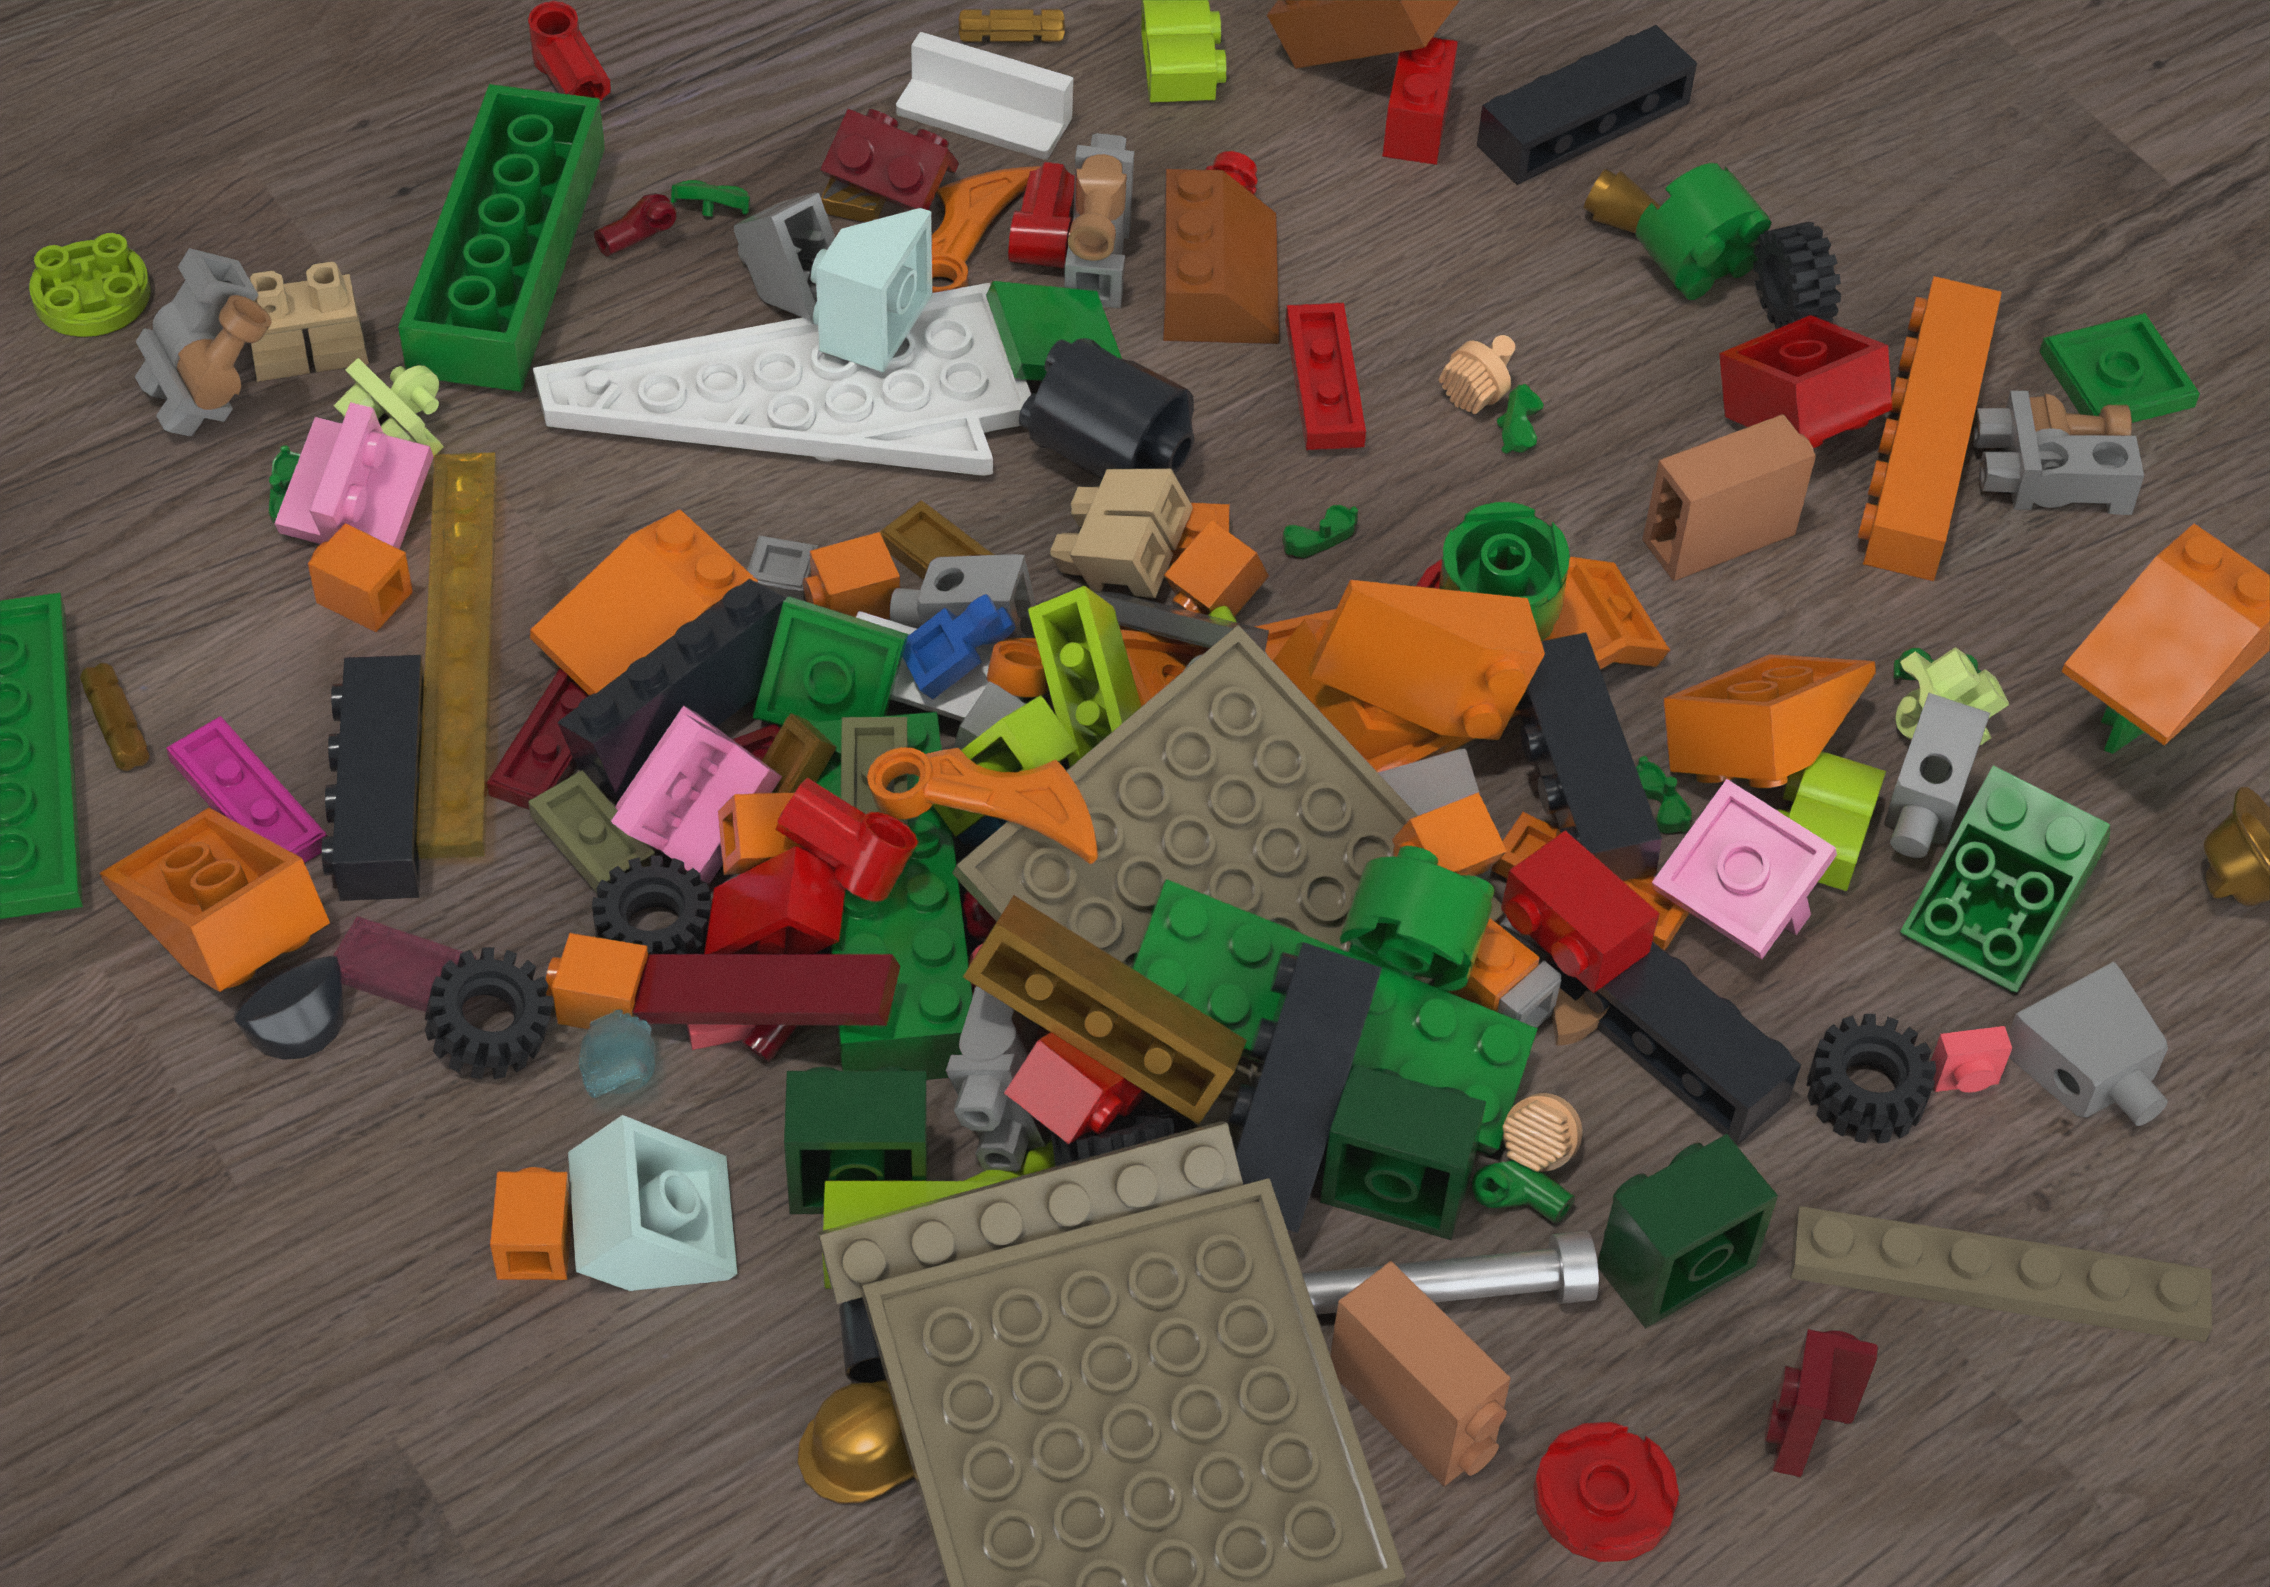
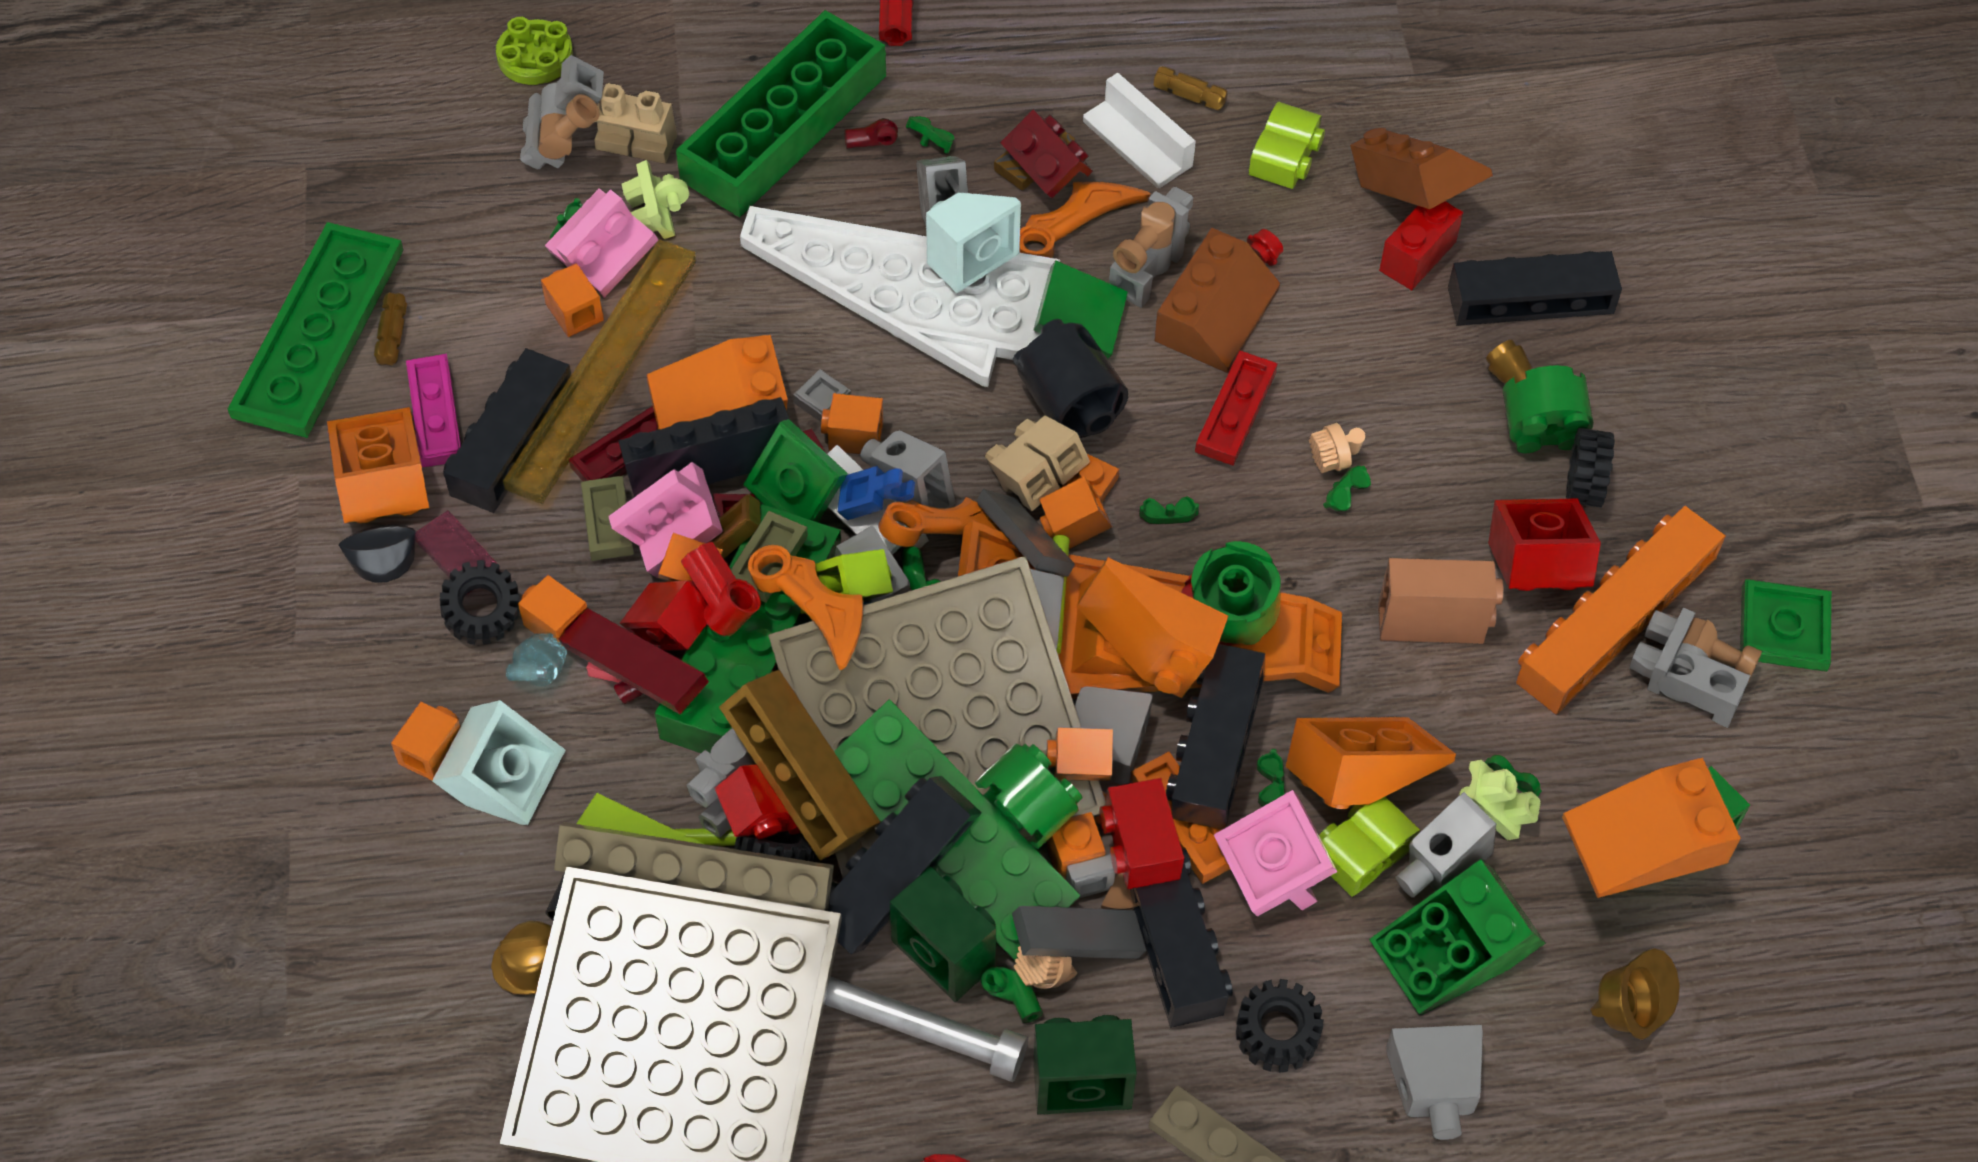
camera: 30 degrees right, 5 degrees up
black tyre [592,856,712,954] -> none
dark green brick [784,1066,928,1214] -> none
pearl gold tile [879,500,994,580] -> none
red piece [1008,162,1075,269] -> none
lime brick [1028,586,1141,768] -> none
nougat brick [1330,1261,1511,1487] -> none
coral plate [1931,1026,2012,1092] -> none
none -> dark grey tile [1012,906,1146,959]

